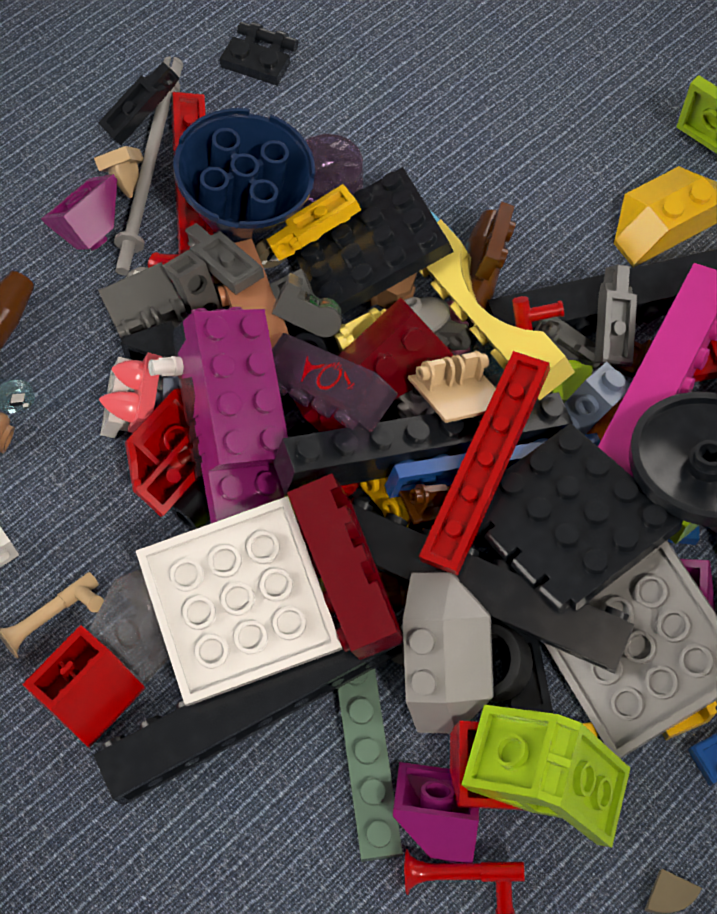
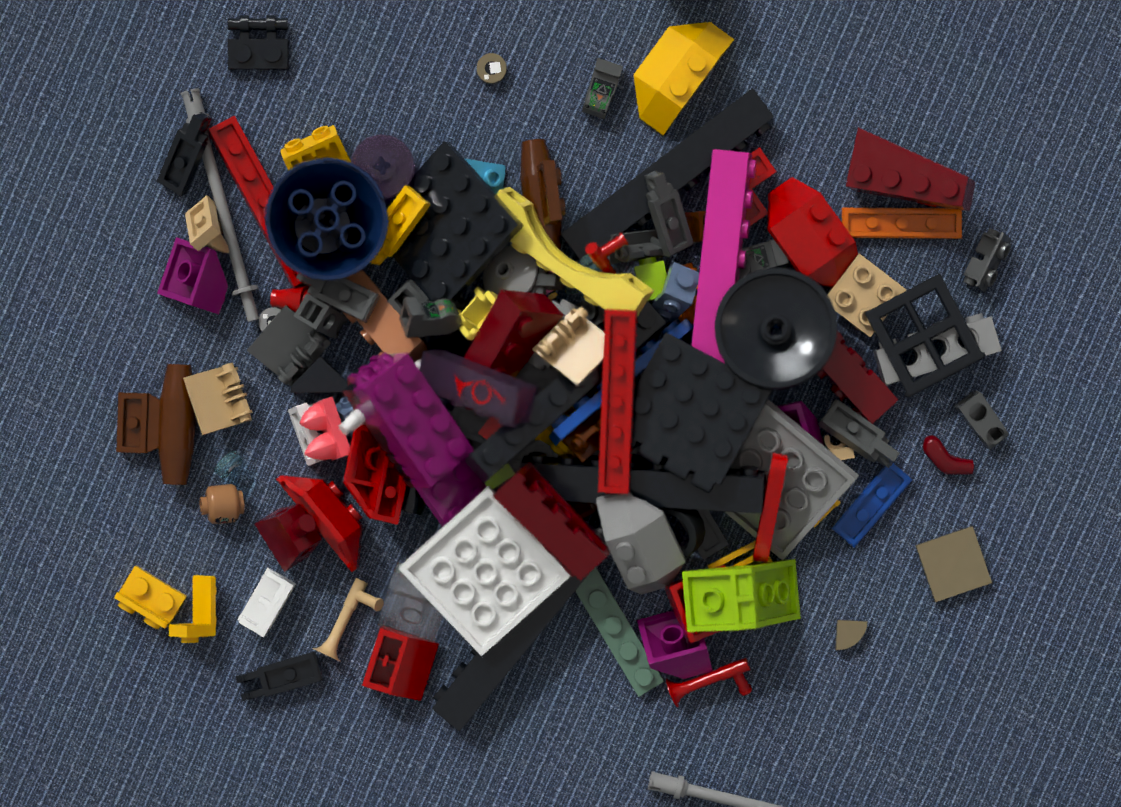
camera: 25 degrees left, 25 degrees up
none -> tan hinge [183,362,253,435]
none -> dark red torso [254,504,321,572]
none -> red wedge [276,475,363,572]
none -> dark tan tile [477,53,507,84]
none -> leg [582,58,623,120]
none -> red beam [752,453,788,563]

